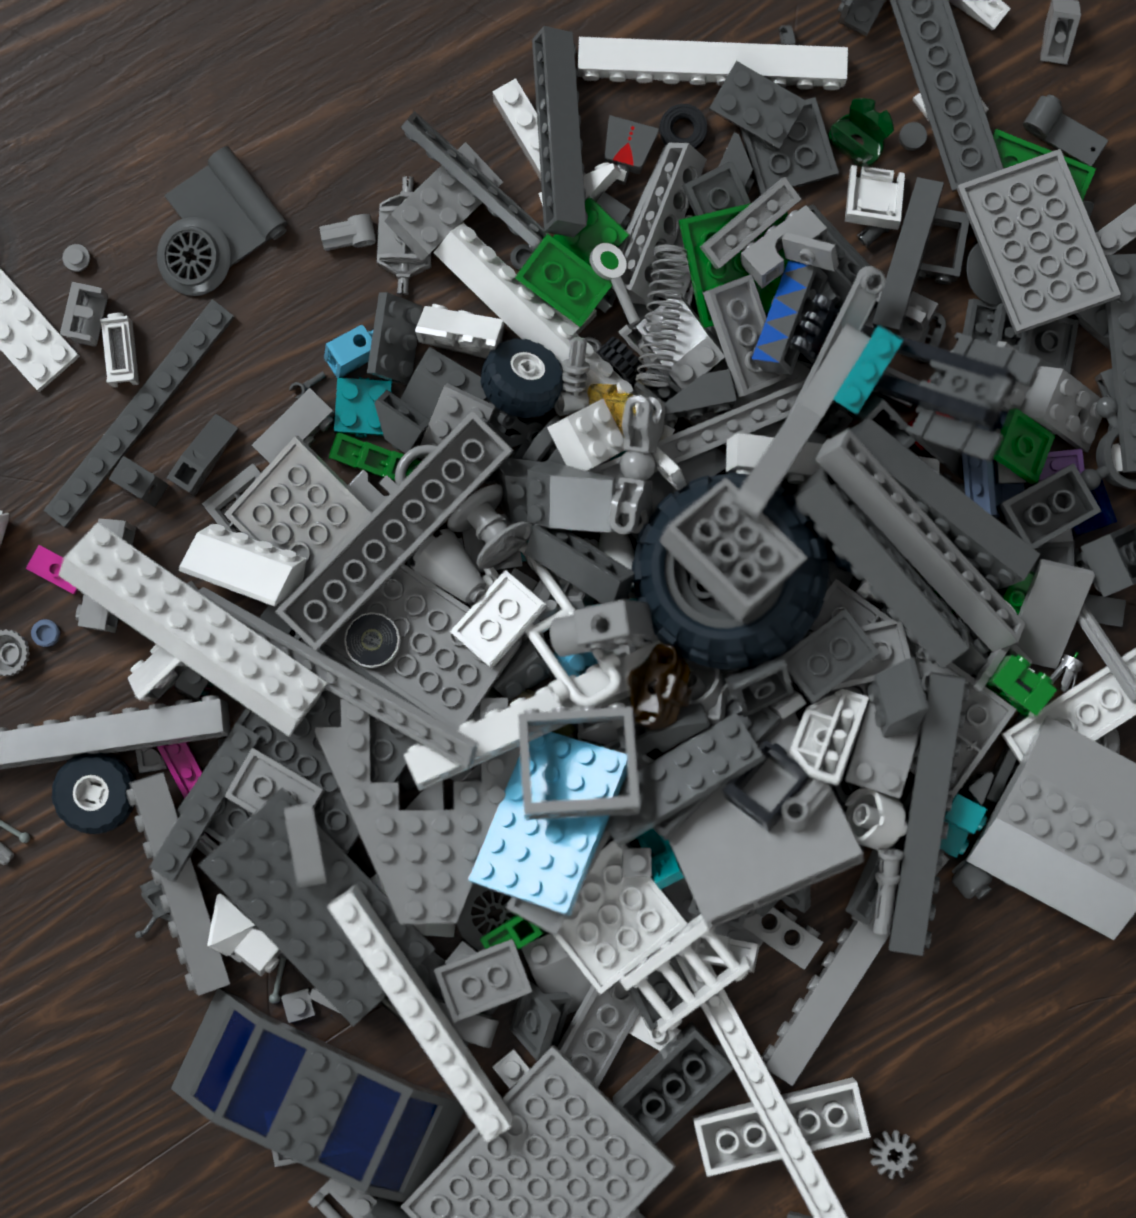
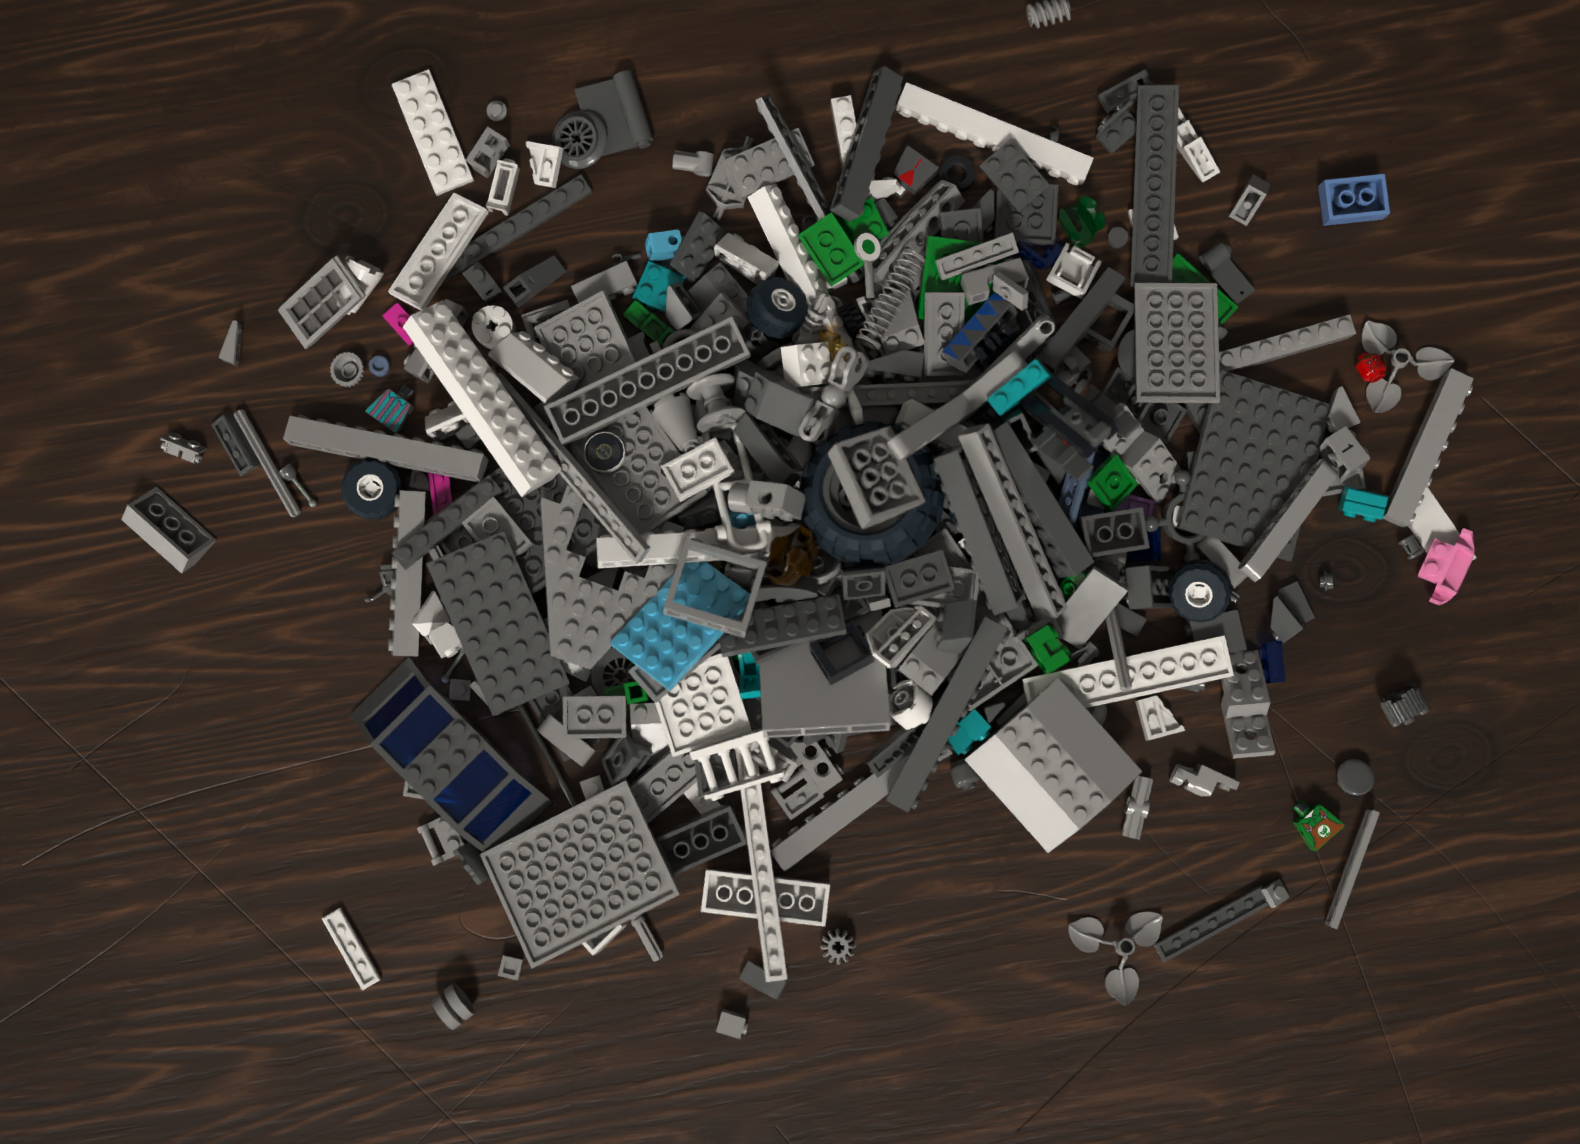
camera: 20 degrees right, 0 degrees up
light grey beam [284,803,326,888] -> none
white brick [328,884,514,1142] -> none
light grey plate [622,847,652,877] -> none
light grey piece [782,777,832,832] -> none
light grey pin [873,848,903,935] -> none
none -> torso [365,385,415,435]
none -> white plate [388,193,489,310]
none -> white brick [472,305,516,350]
none -> white wing [526,141,564,188]
none -> light grey plate [769,766,824,820]
none -> clear blue bracket [1016,240,1063,271]

